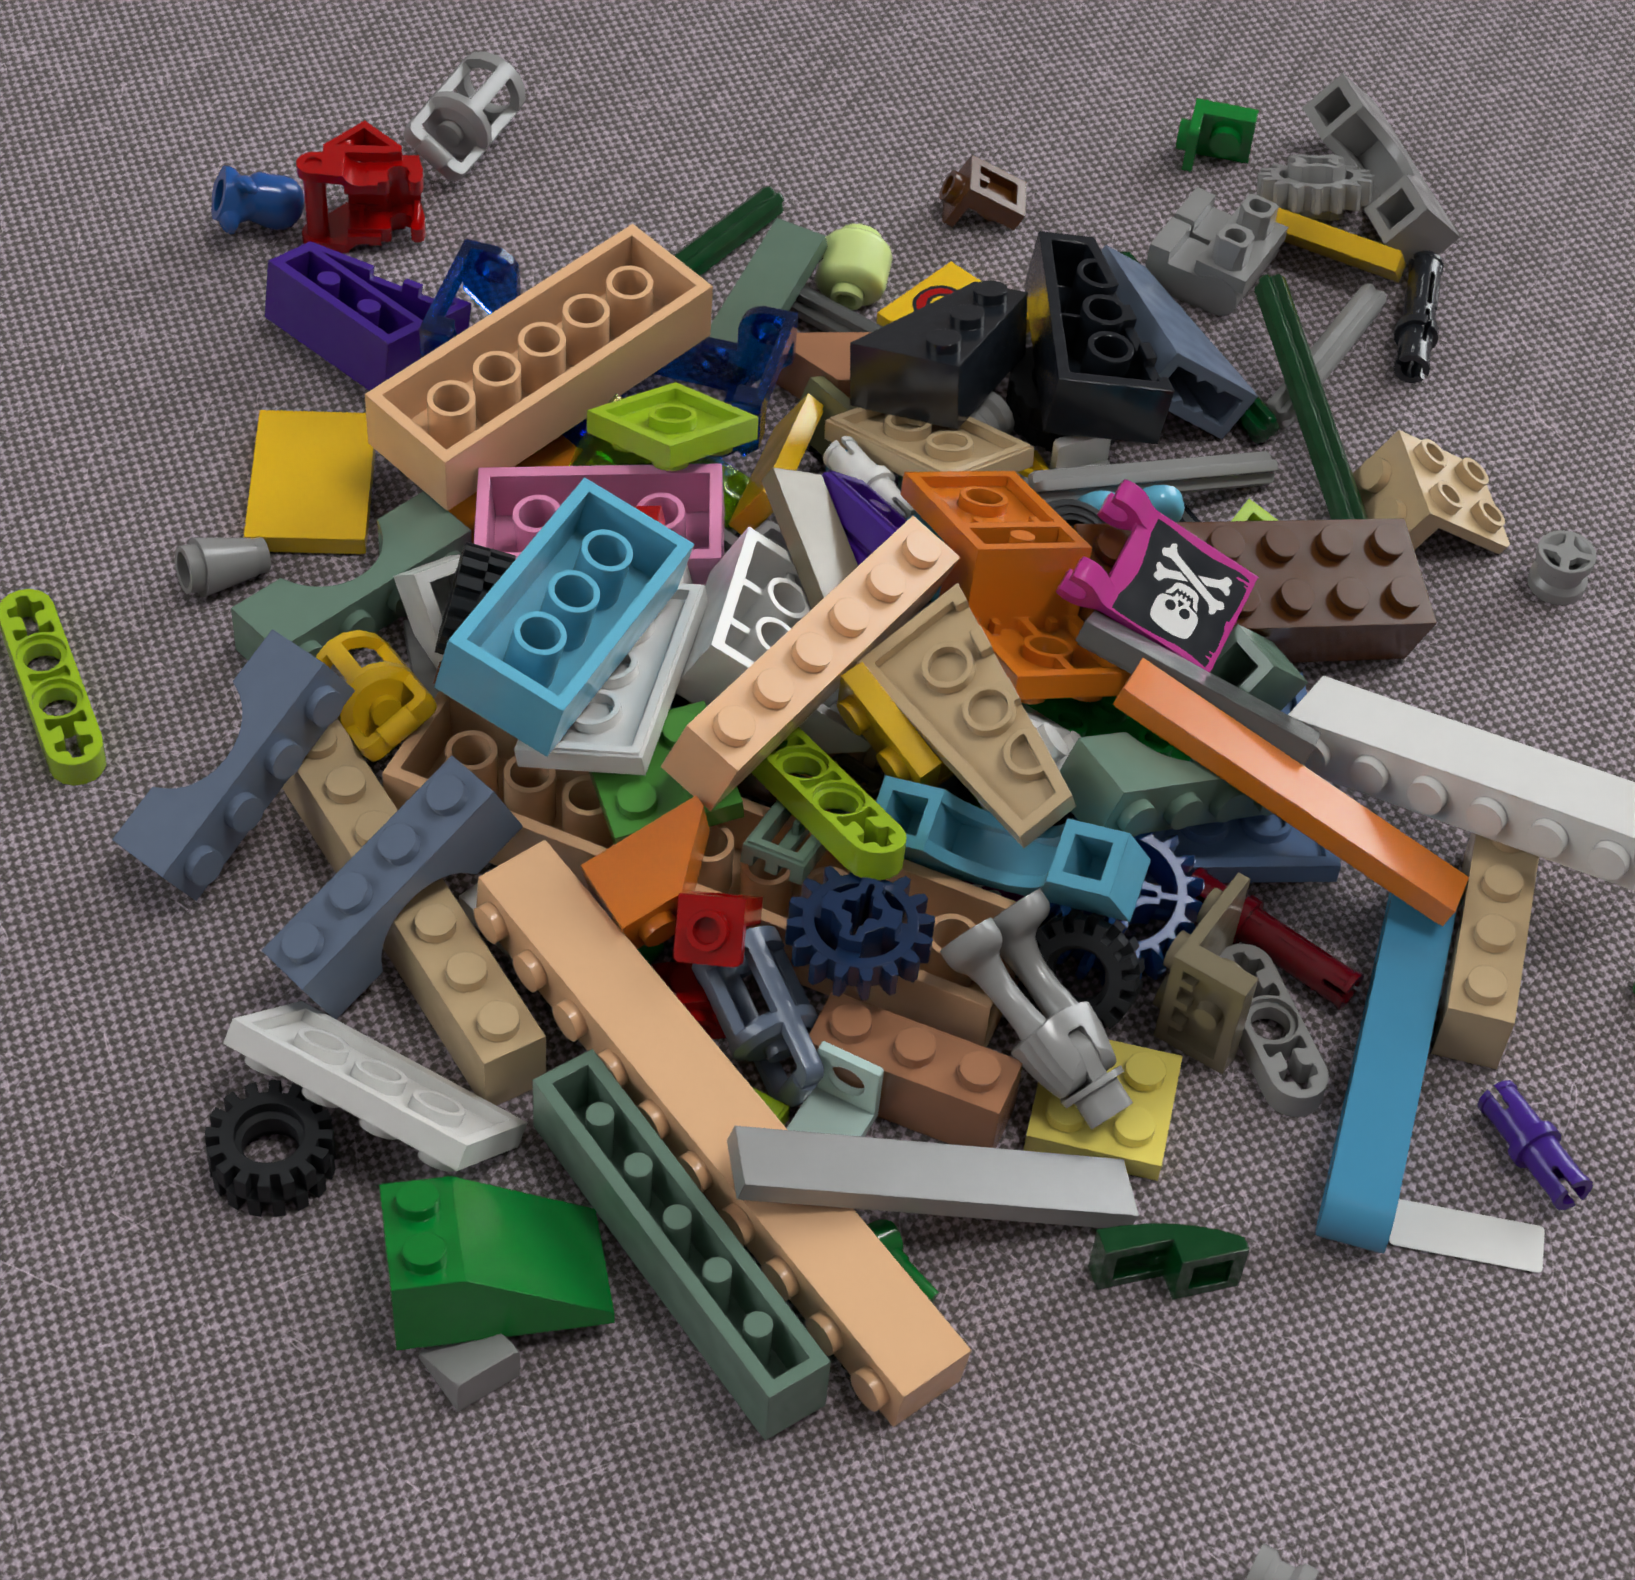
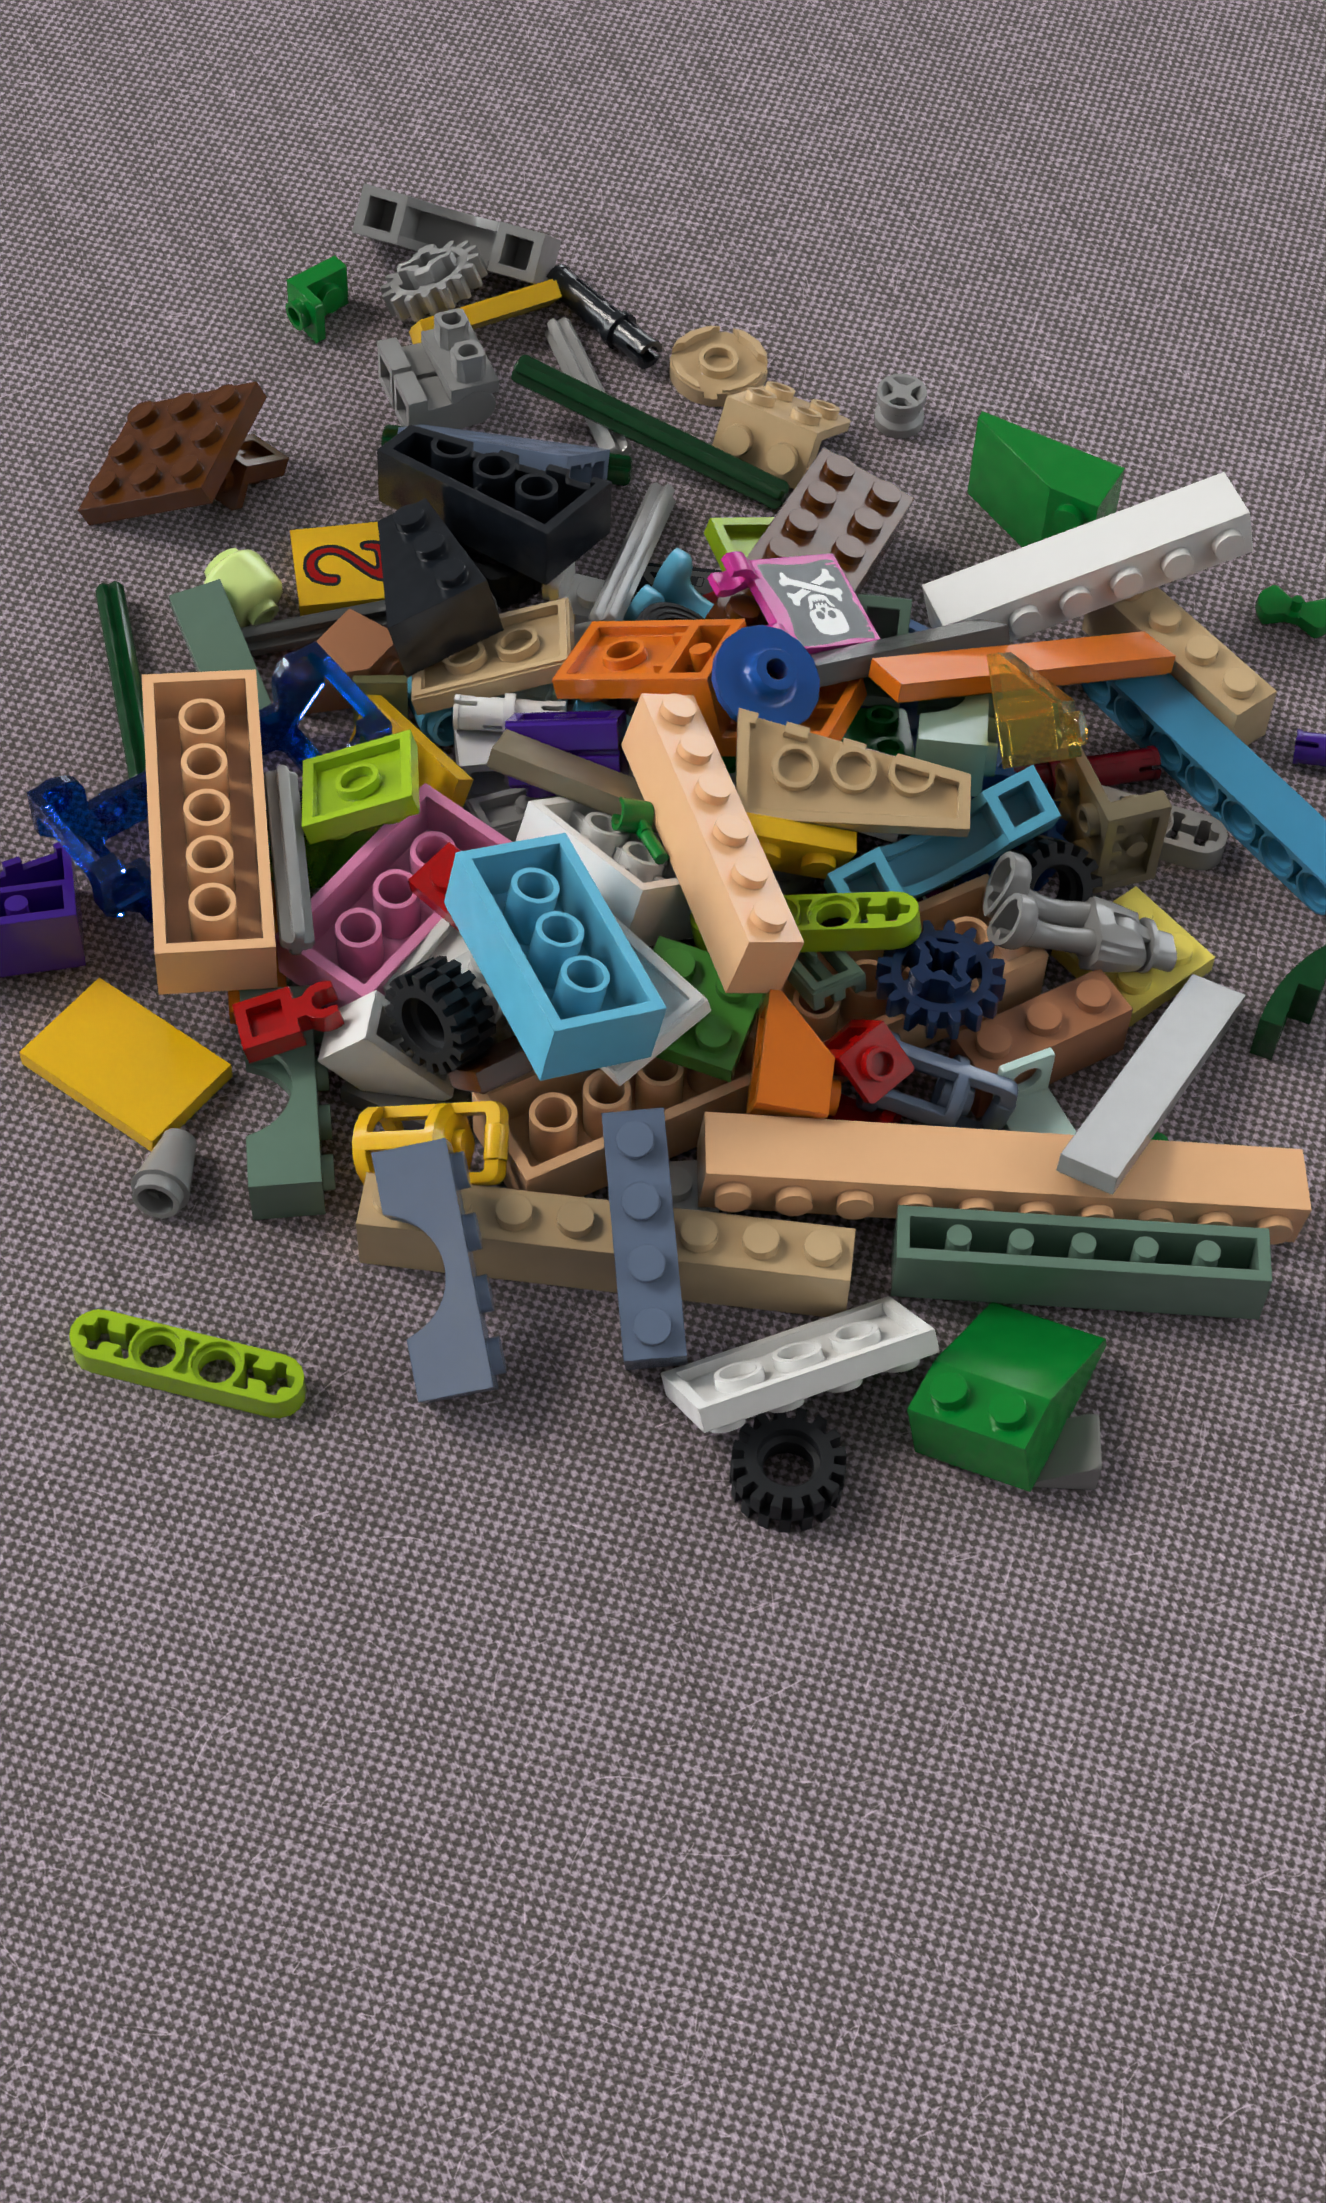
camera: 50 degrees left, 5 degrees up
none -> reddish brown plate [78,381,267,526]
none -> red plate [232,981,345,1063]
none -> light grey axle [264,765,315,955]
none -> green hand [611,797,669,865]
none -> tan tile [669,326,768,407]
none -> blue piece [711,625,820,725]
none -> green slope [967,411,1125,547]
none -> clear yellow slope [987,652,1088,769]

